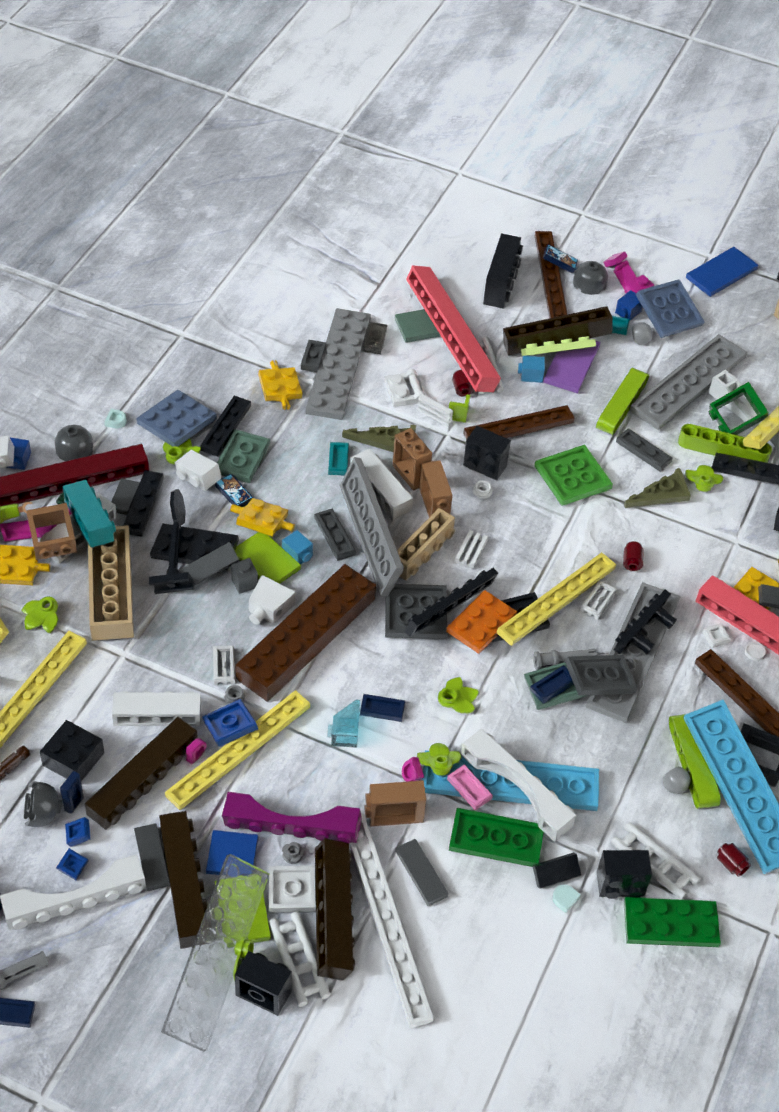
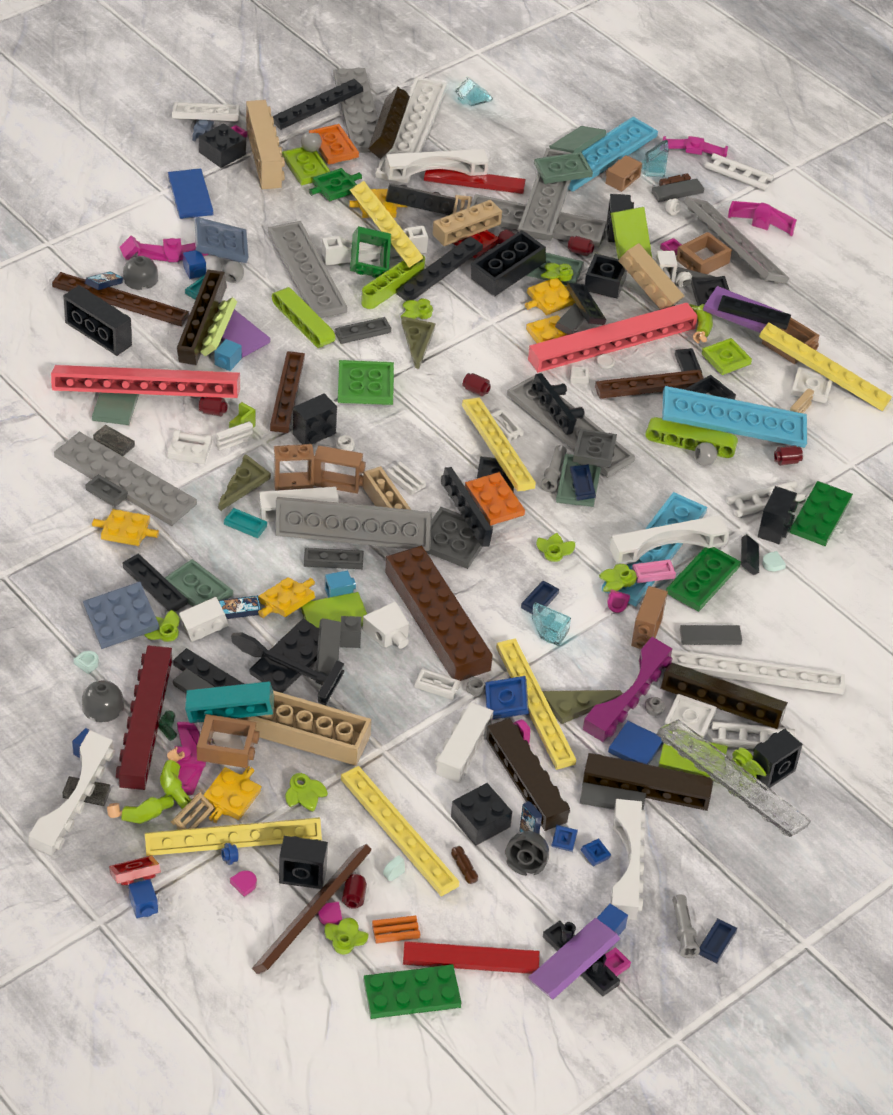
camera: 65 degrees left, 5 degrees down
none -> olive wing [542,690,623,724]

